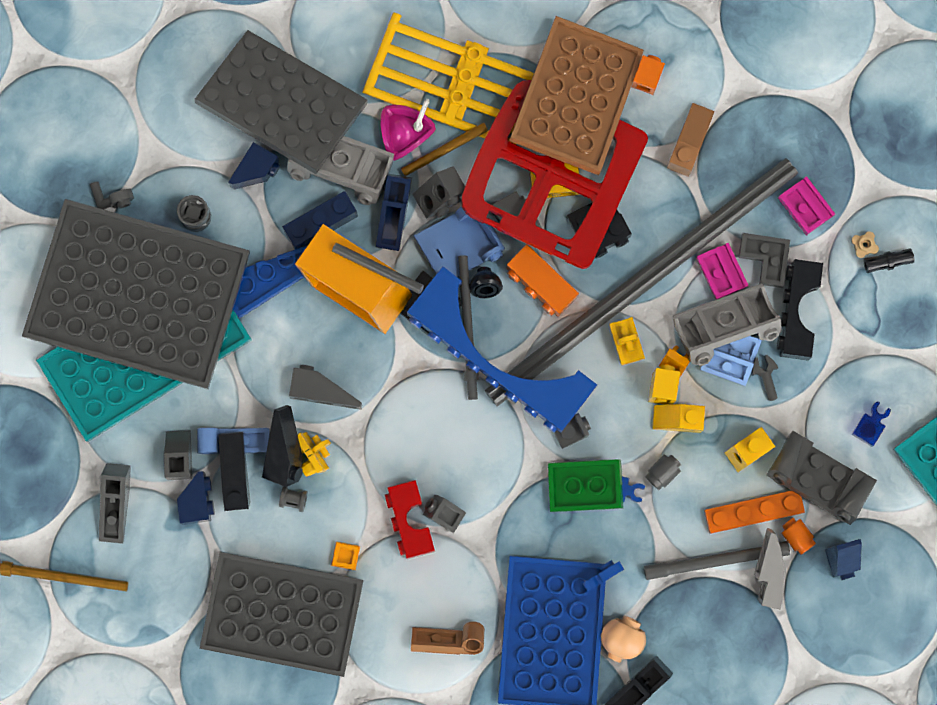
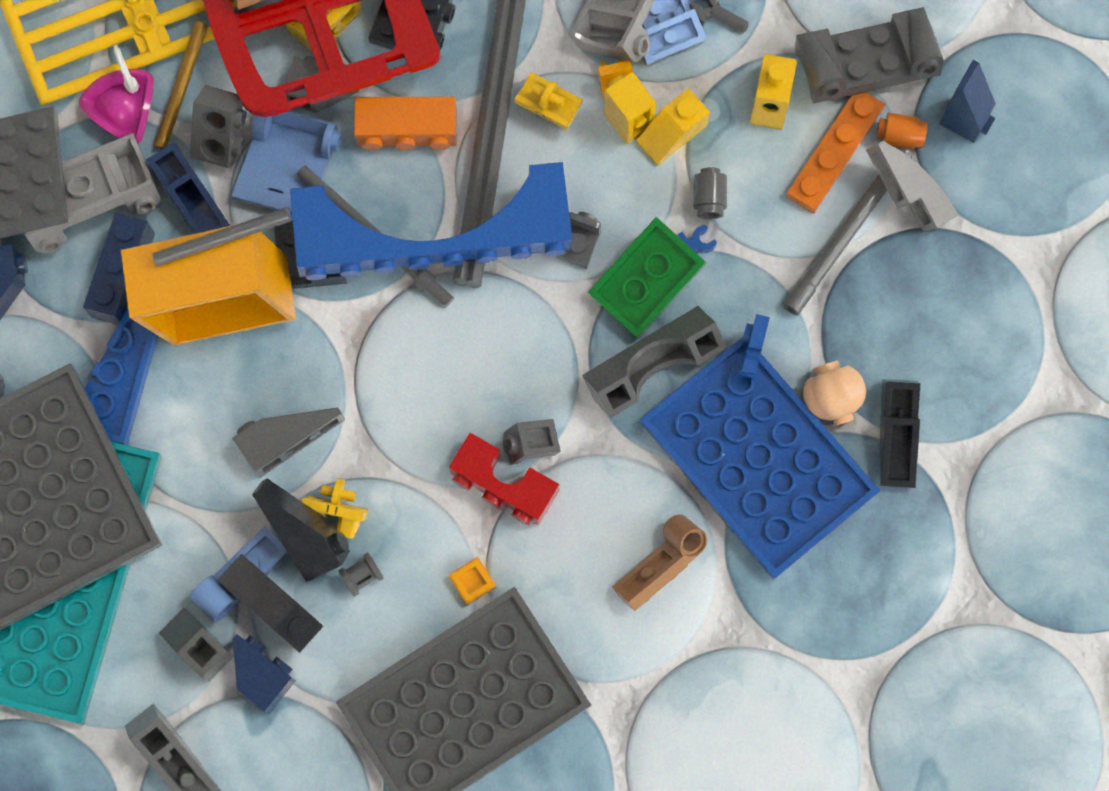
camera: 40 degrees left, 5 degrees down
black brick [469,267,503,298] -> none
none -> dark grey arch [582,306,727,418]

